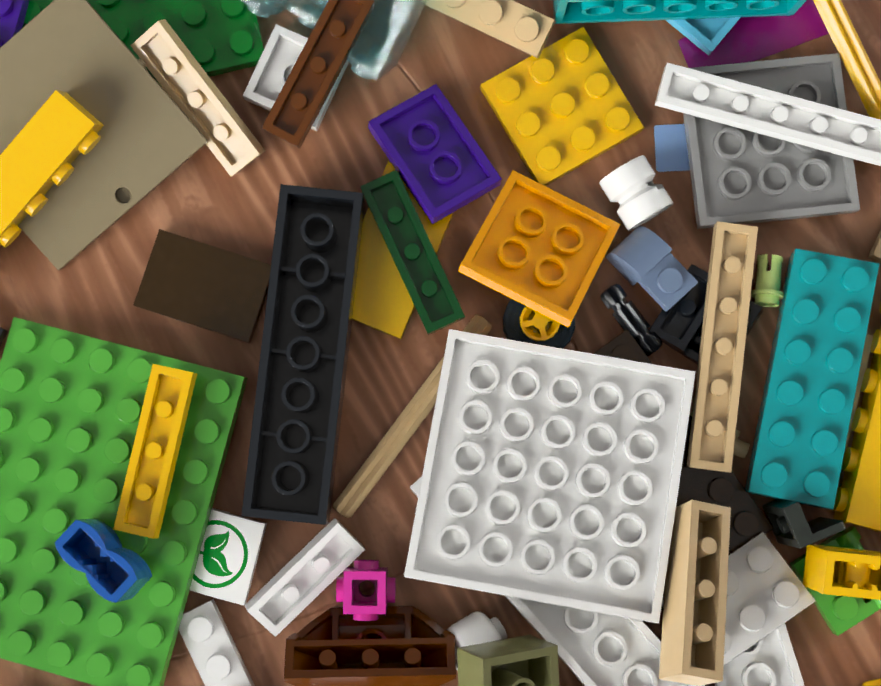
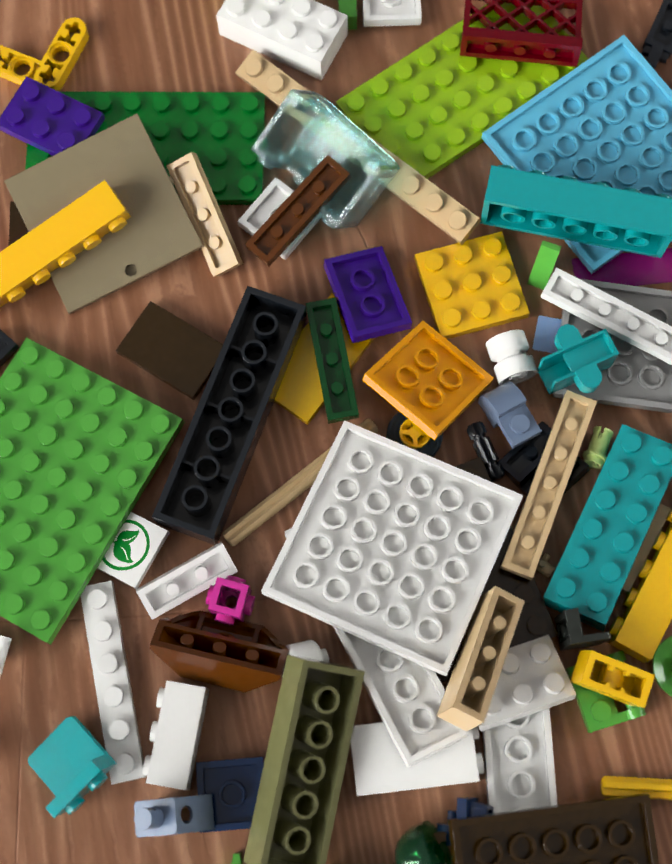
camera: 20 degrees right, 10 degrees down
blue brick [55,519,152,603] -> none
yellow plate [113,364,197,539] -> none
none -> bright green piece [527,240,562,290]
none -> teal piece [537,324,619,395]

